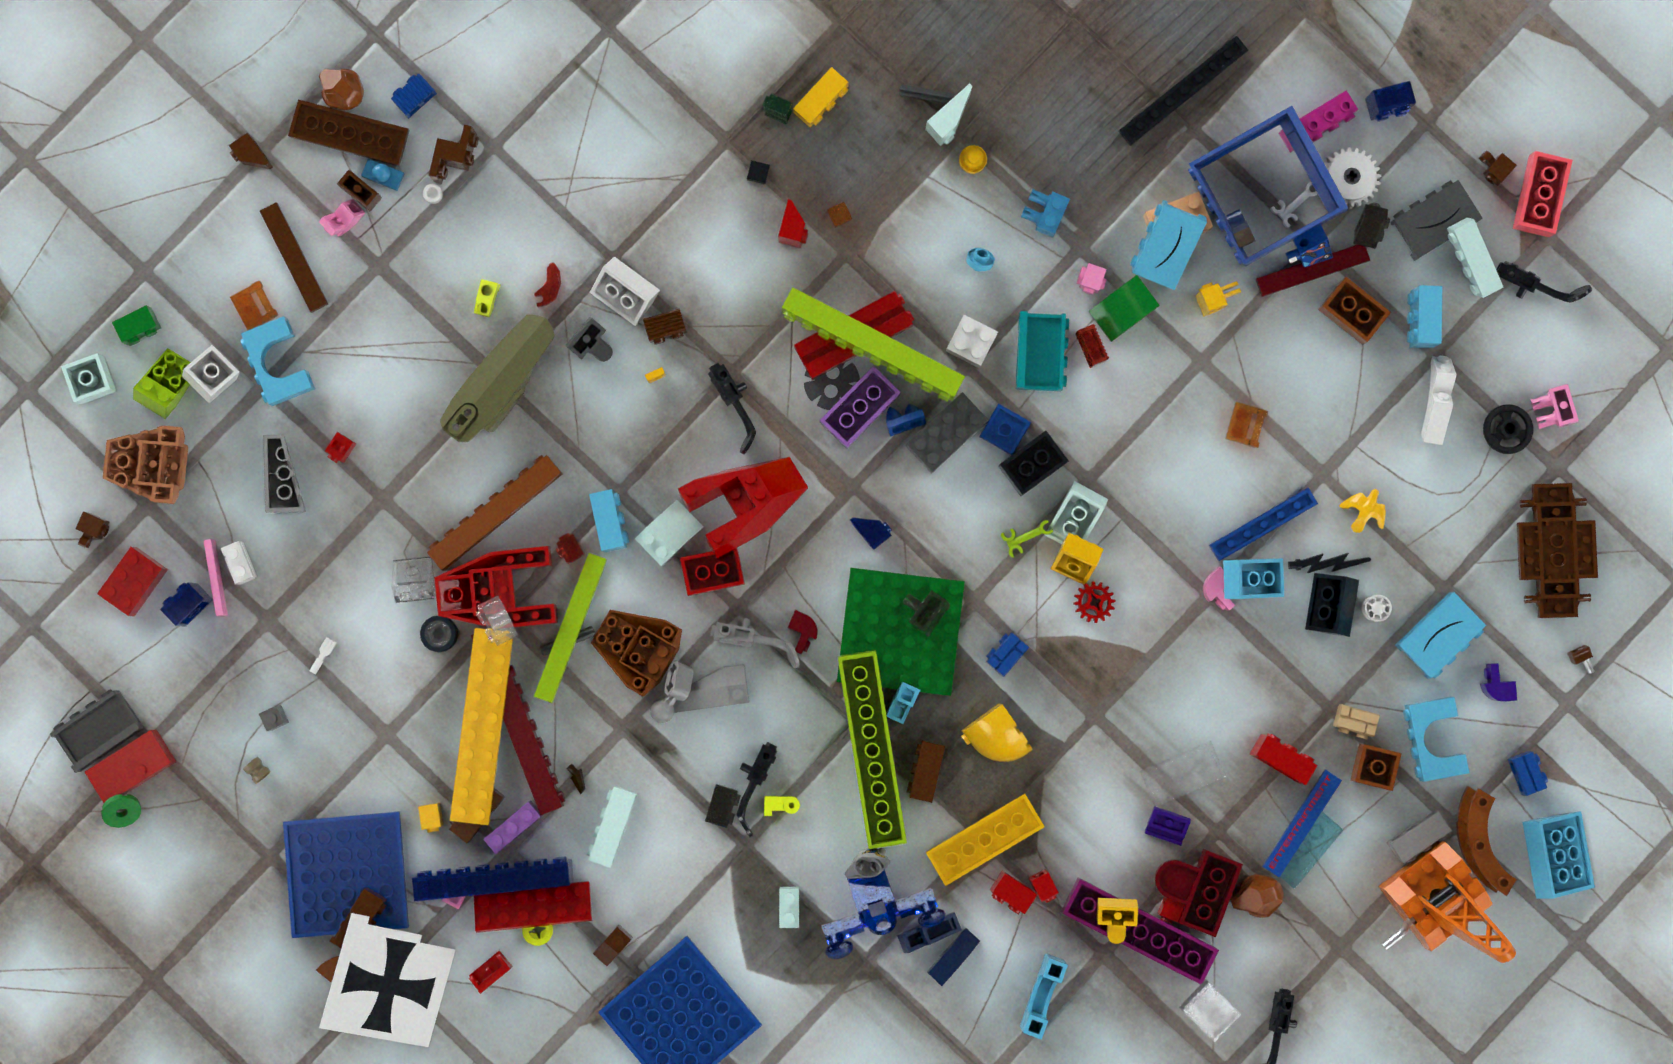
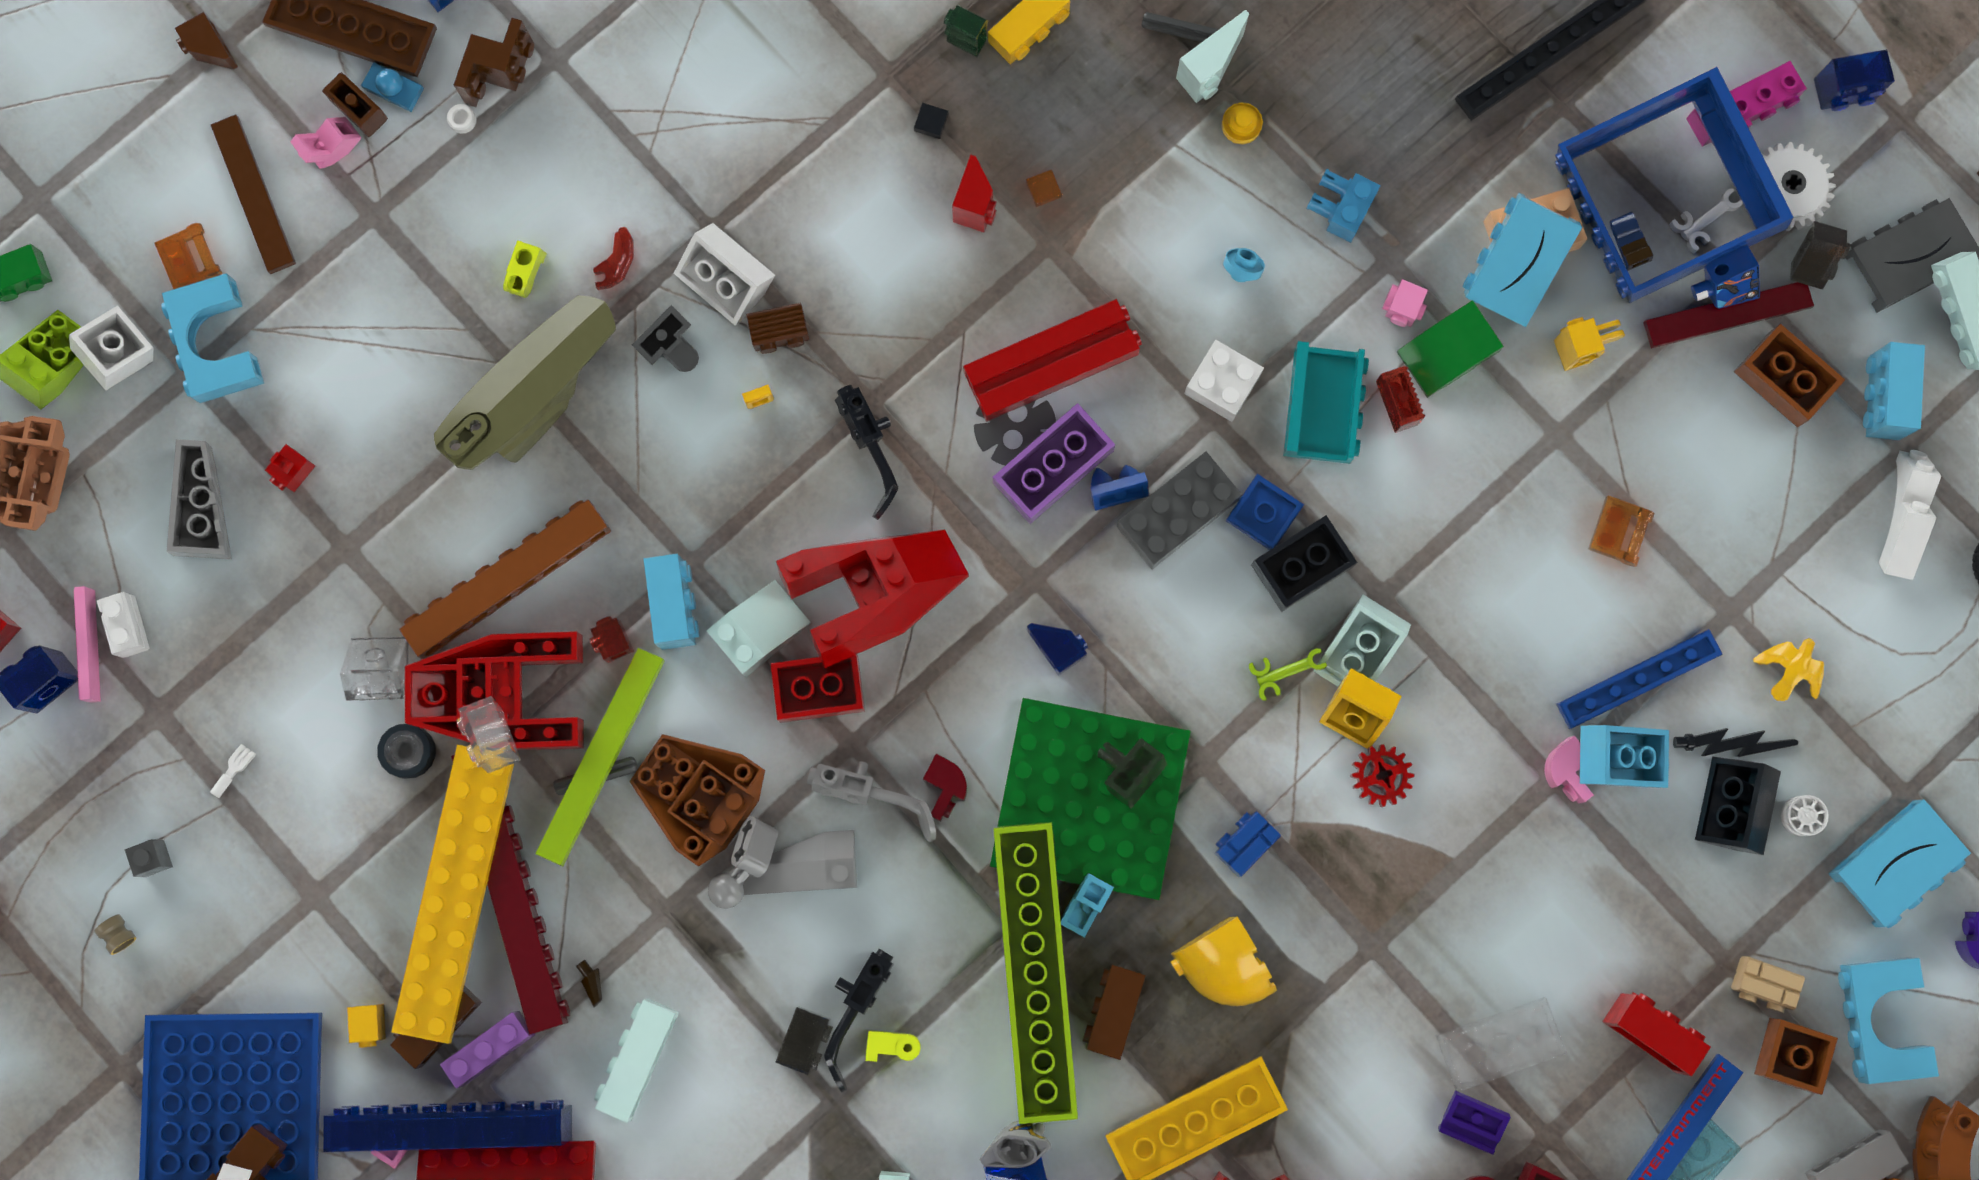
camera: 10 degrees right, 5 degrees down
lime brick [782,287,965,402] -> none

